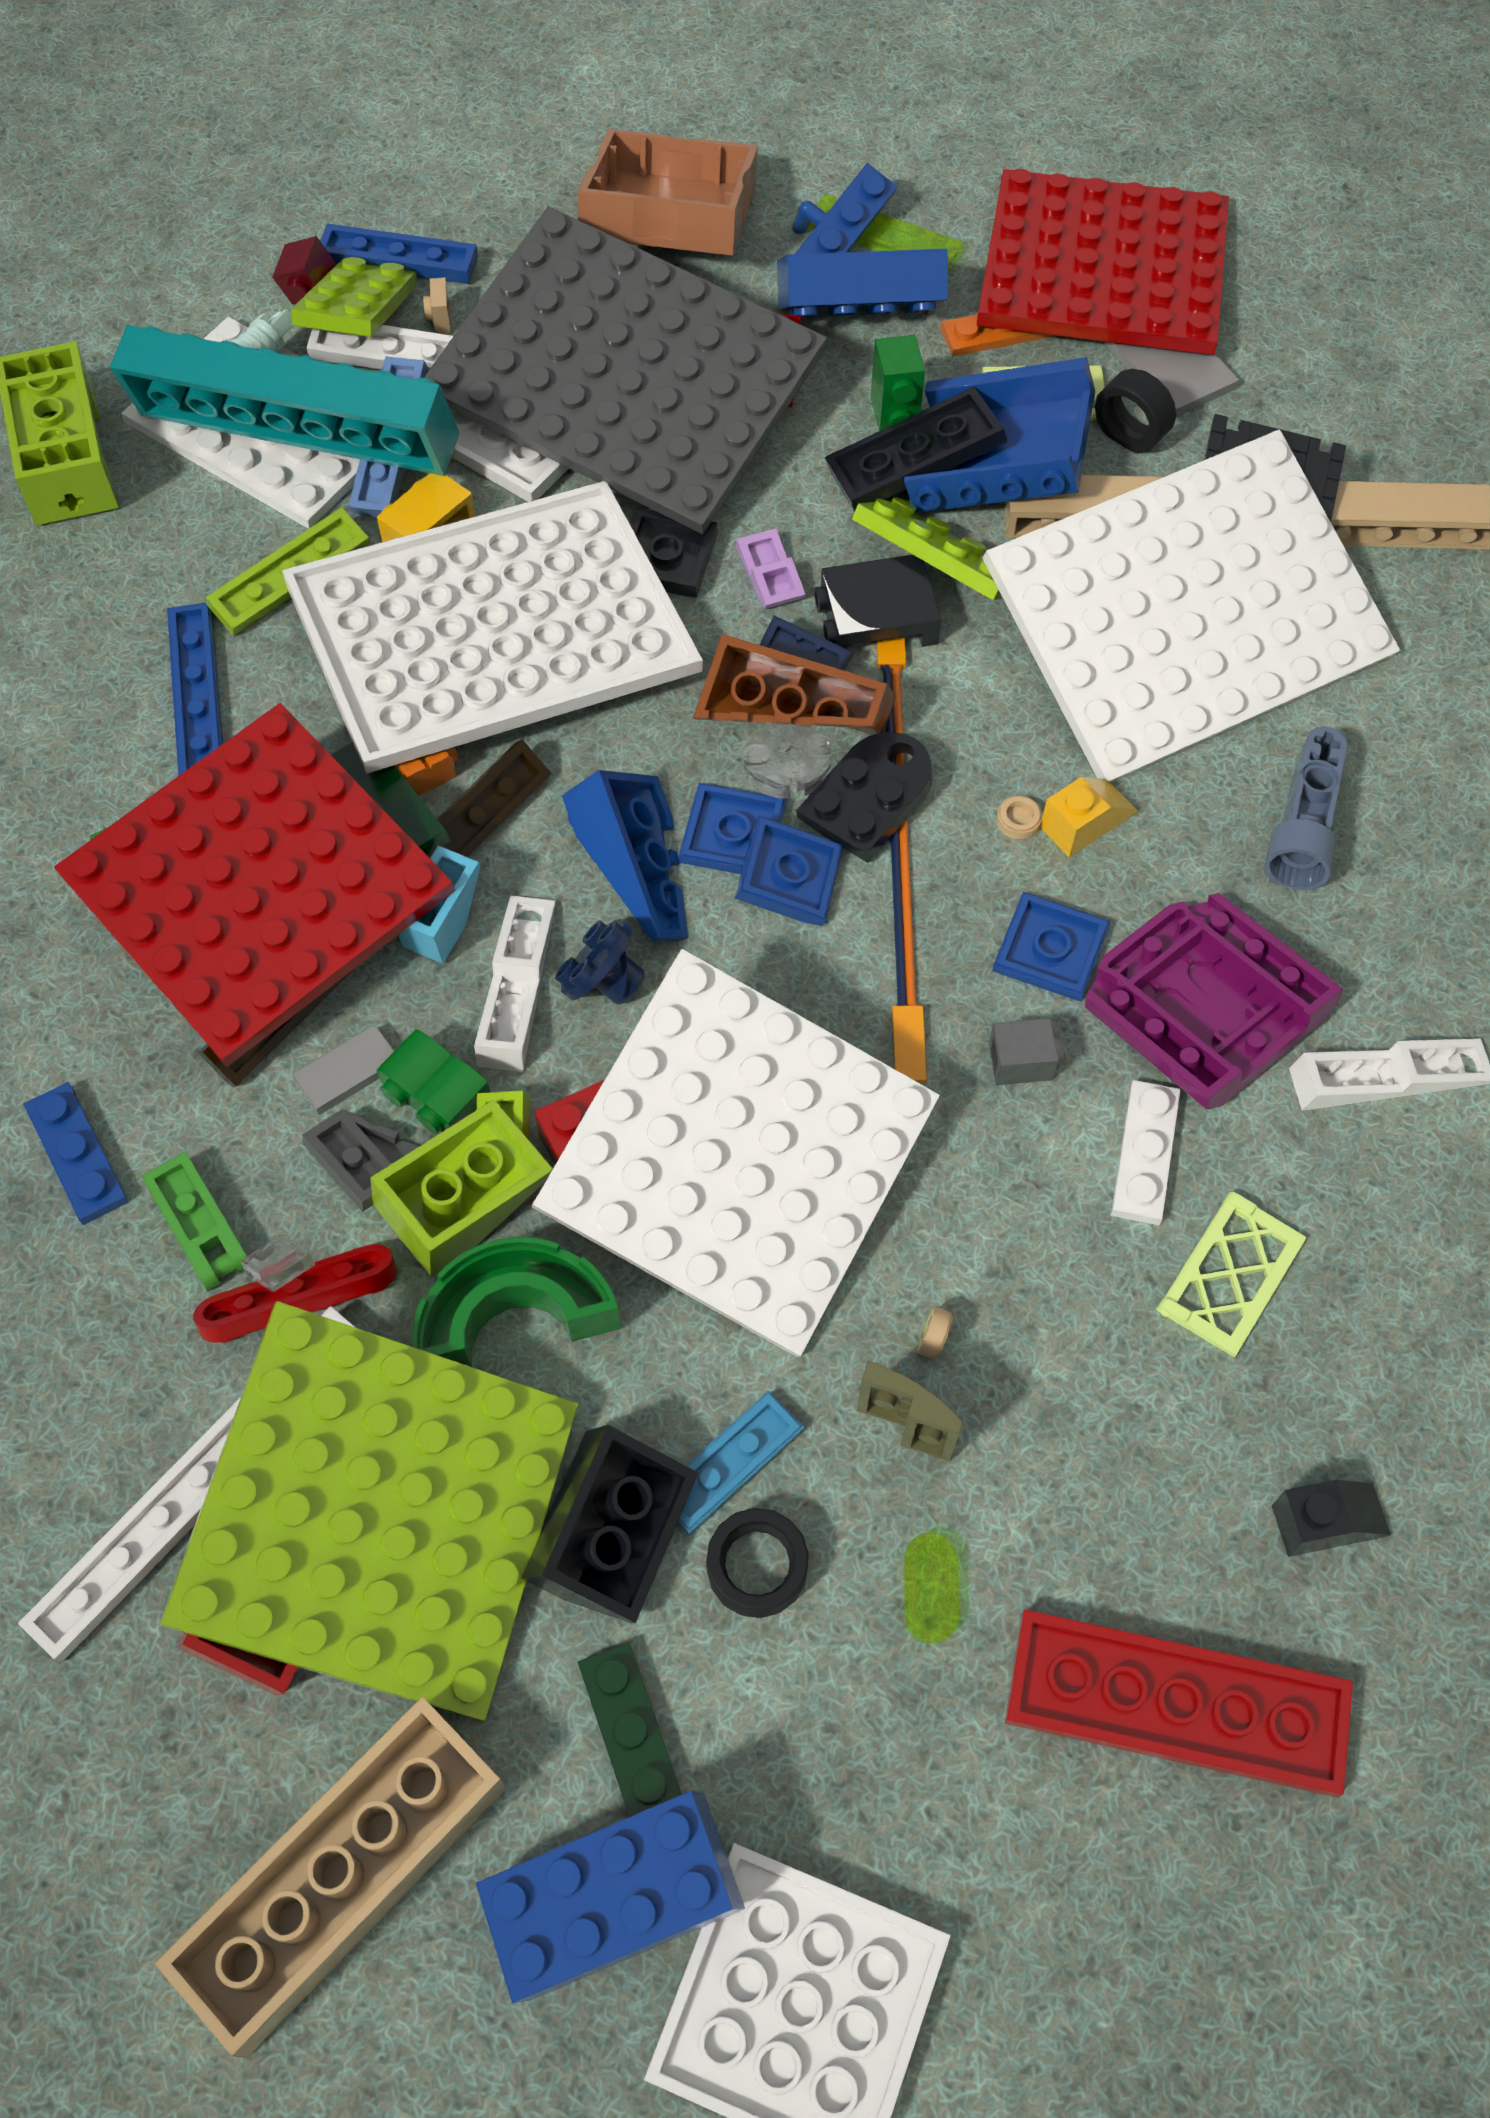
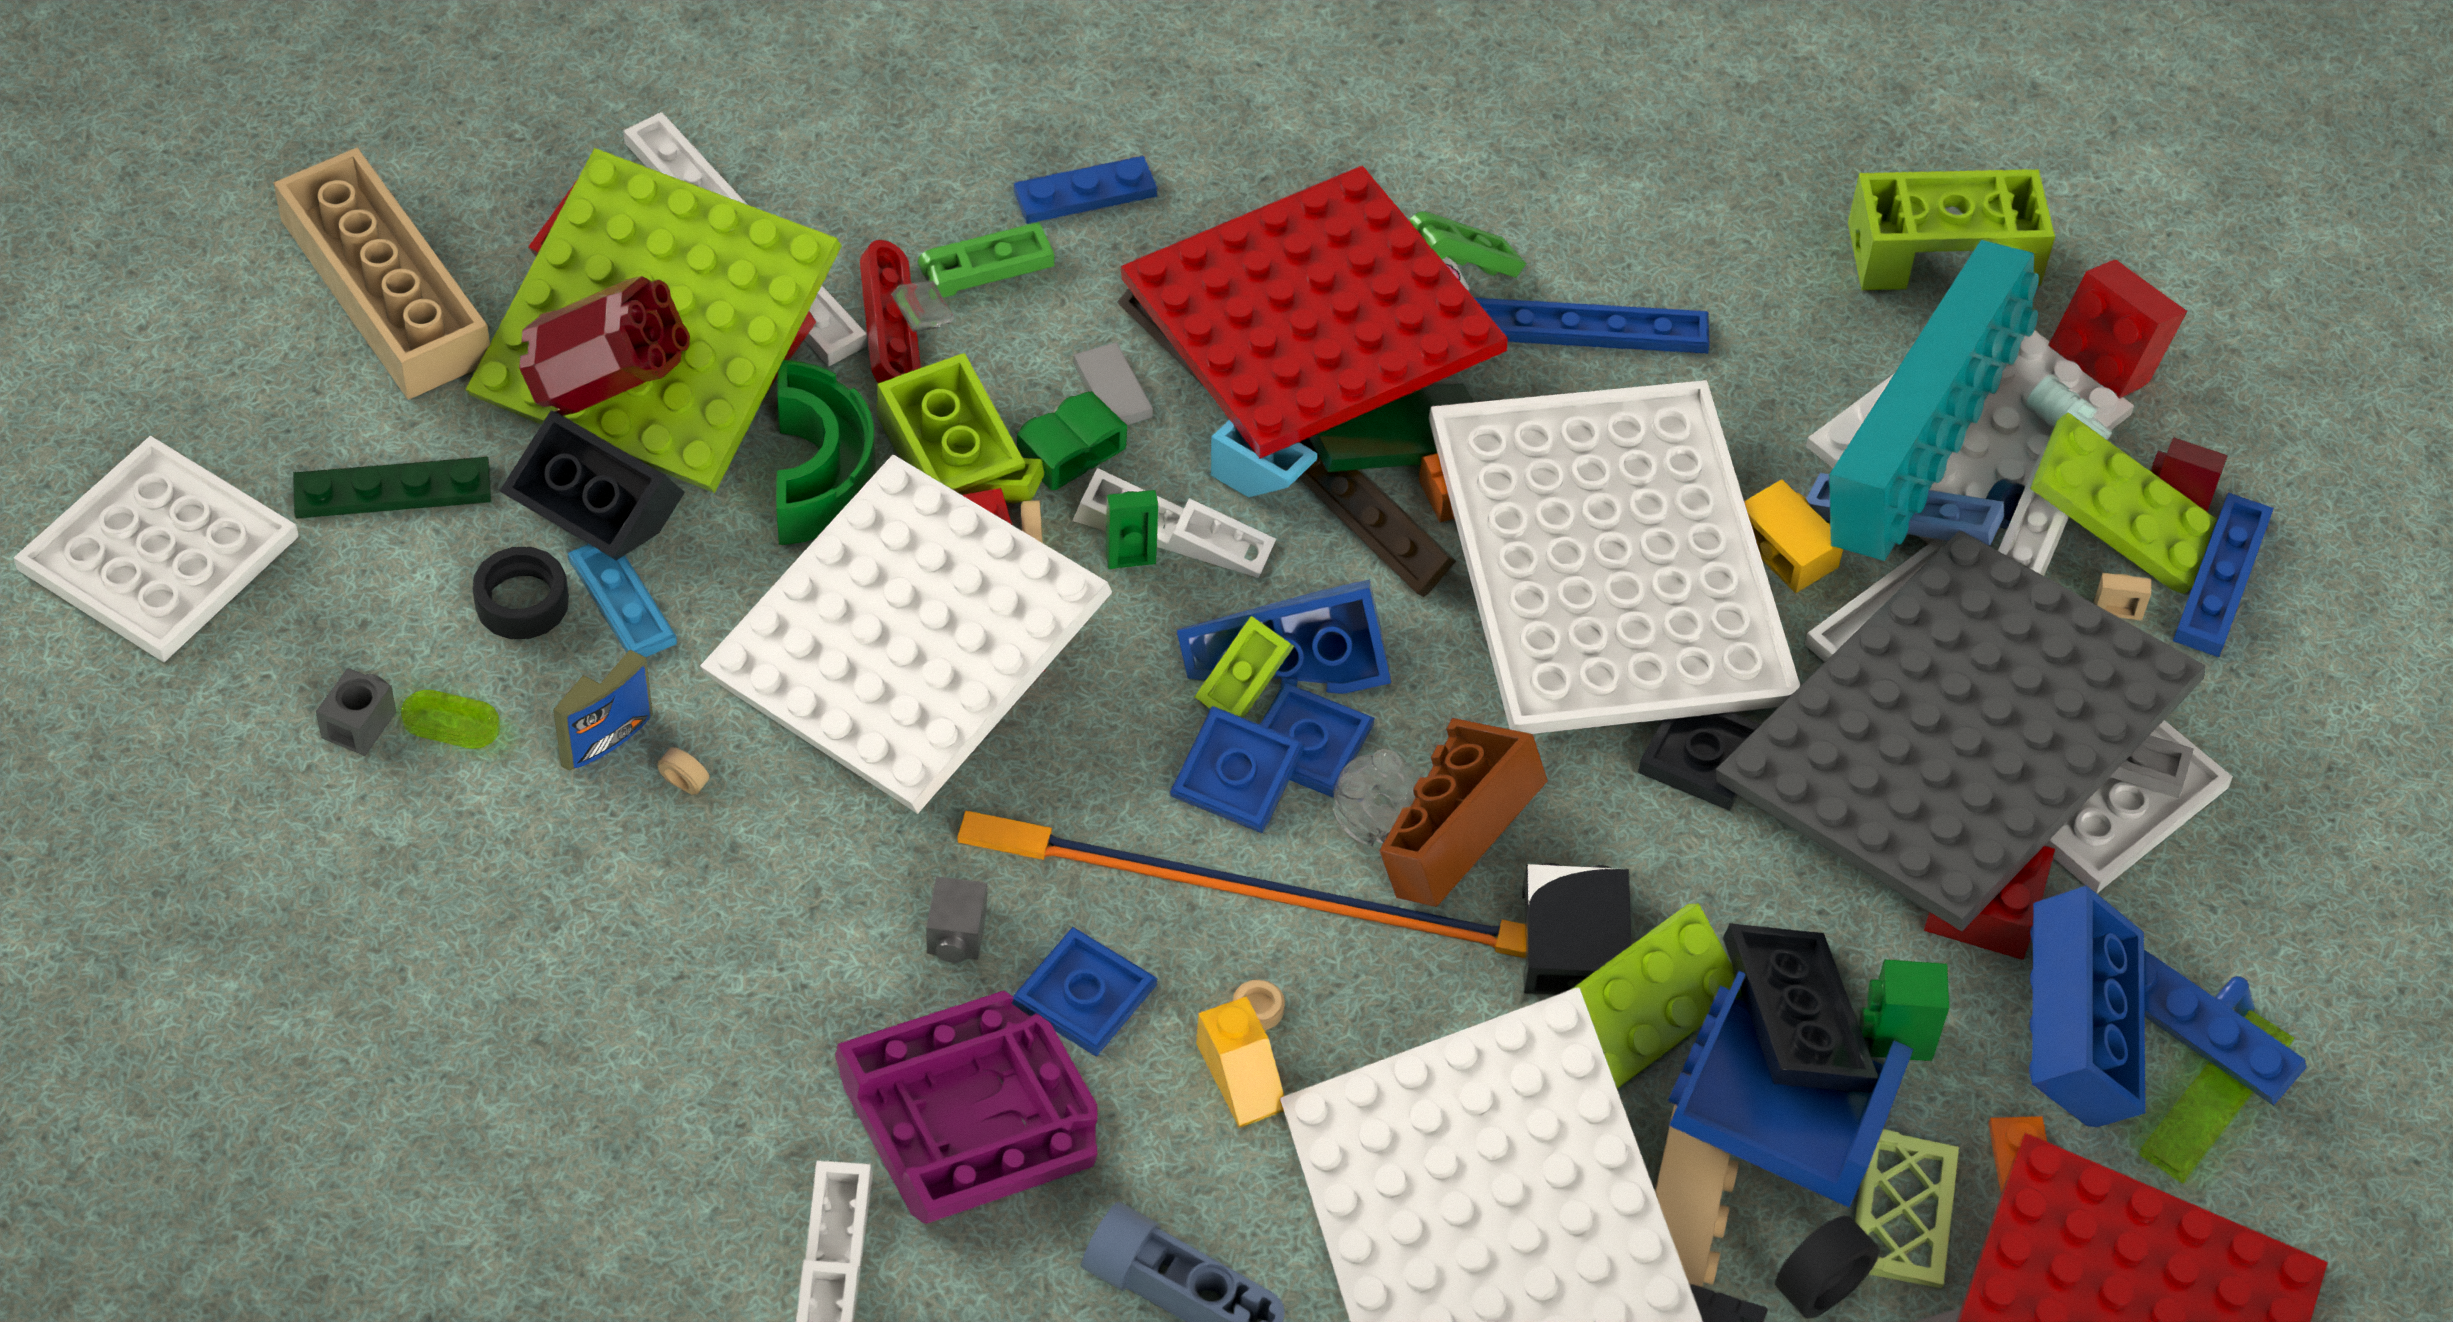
camera: 100 degrees right, 10 degrees down
lime plate [206,507,369,636] -> none
dark grey wing [302,1109,419,1212] -> none
blue brick [476,1791,745,2003] -> none
dark blue plate [555,919,645,1004] -> none
nougat tile [578,129,758,256] -> none
lavender slope [736,528,806,609] -> none
dark blue plate [759,615,852,671] -> none
black plate [796,732,933,863] -> none
red plate [1004,1609,1353,1798] -> none
white plate [1110,1080,1180,1226] -> none
yellowish green window [1156,1192,1307,1357] -> none
black slope [1272,1479,1391,1557] -> none
none -> dark grey brick [316,668,397,756]
none -> dark red brick [519,276,690,416]
none -> tan tile [1021,500,1043,543]
none -> green plate [1106,490,1159,569]
none -> lime plate [1194,616,1294,718]
none -> bright green plate [1409,211,1526,278]
none -> red brick [2048,259,2187,398]

